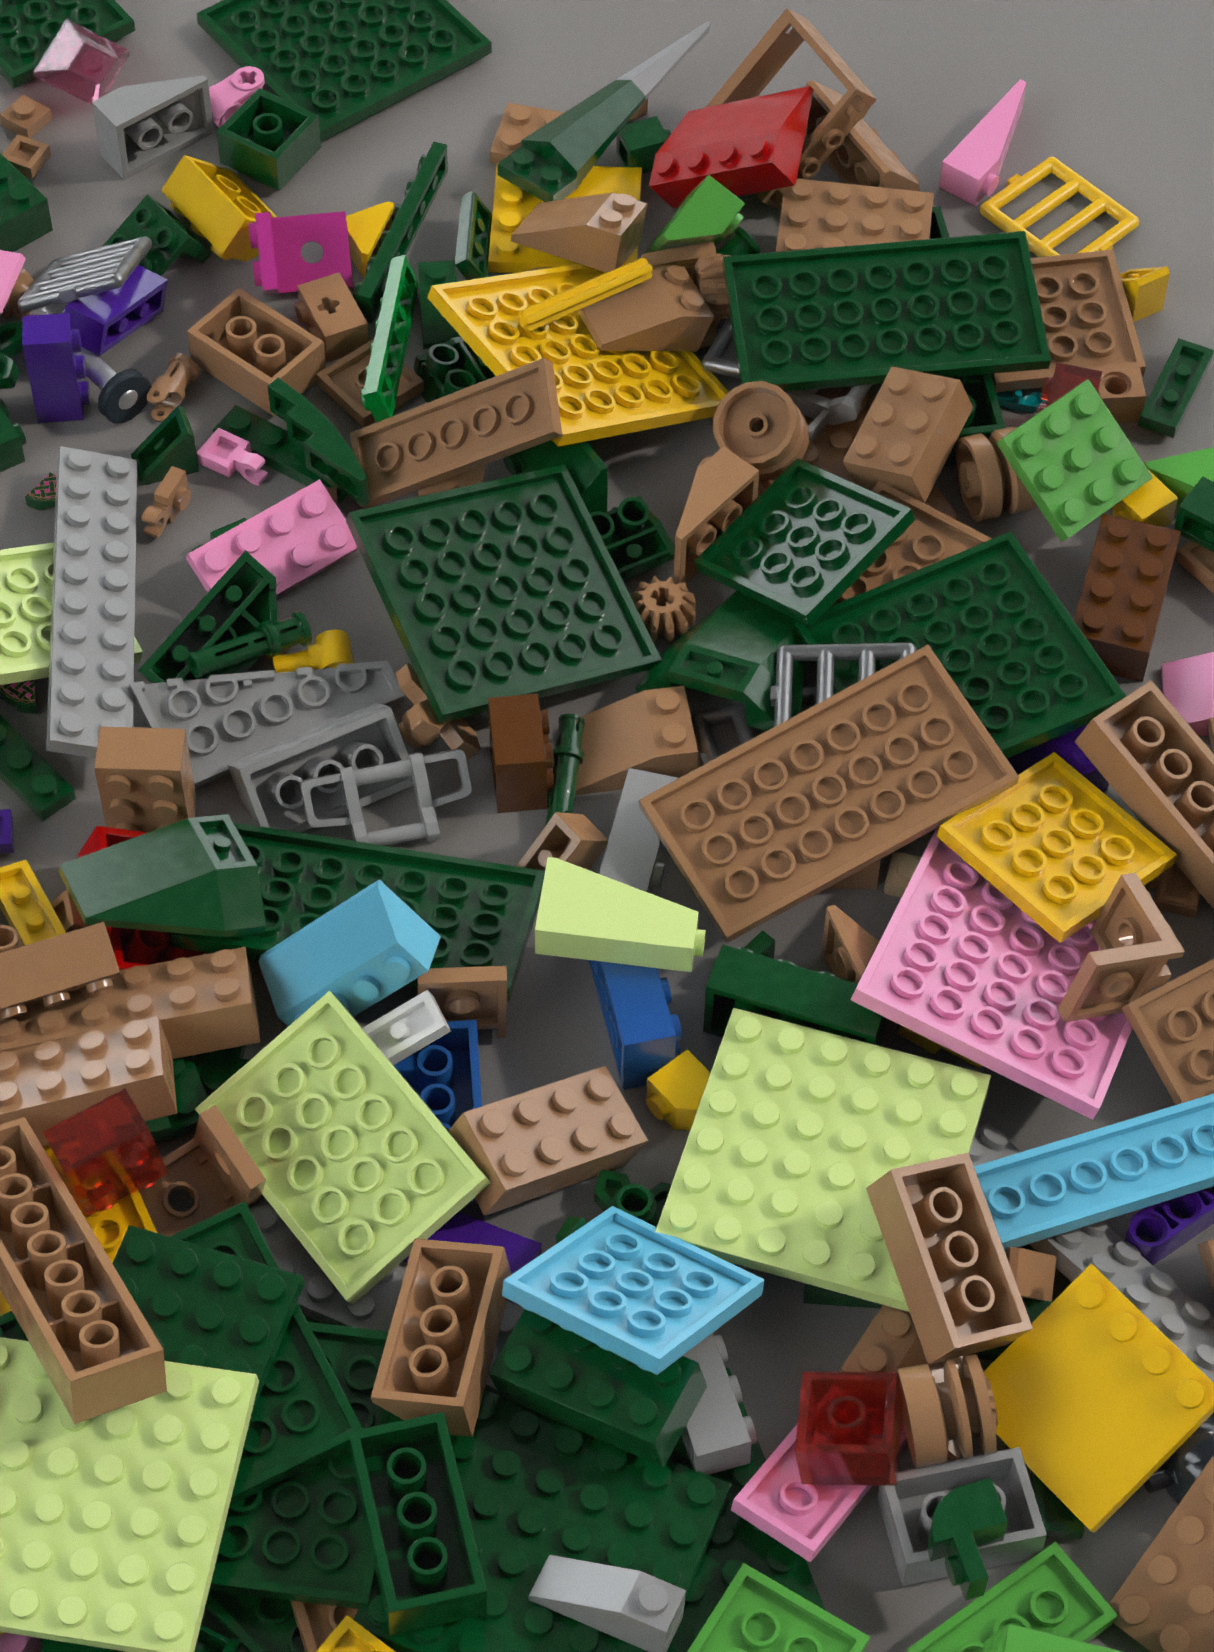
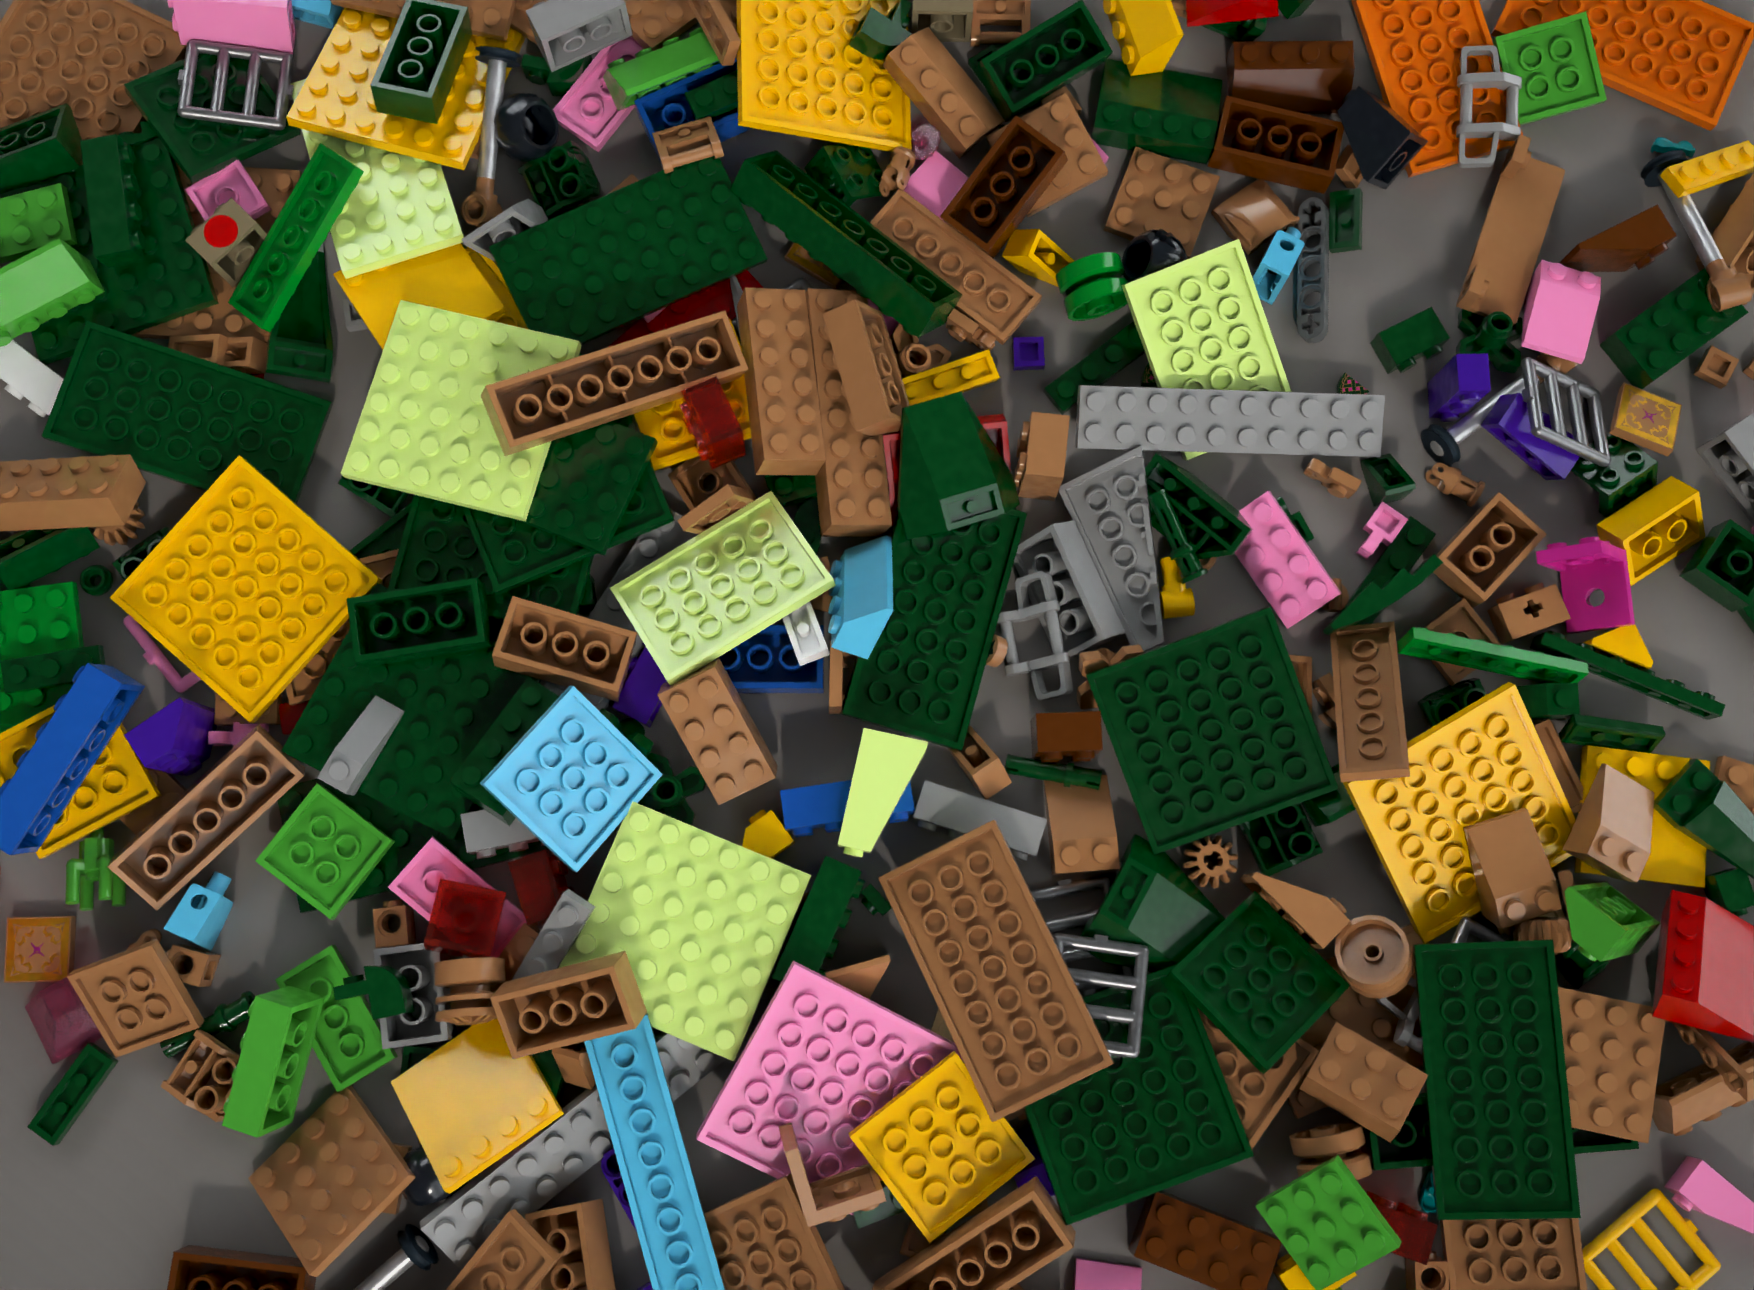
camera: 95 degrees right, 25 degrees up
yellow axle [519,258,653,331] -> none
none -> medium nougat brick [373,900,416,948]
none -> clear red brick [508,849,575,926]
none -> light grey plate [512,889,595,980]
none -> medium nougat tile [986,634,1008,667]
none -> medium nougat tile [1609,382,1682,457]

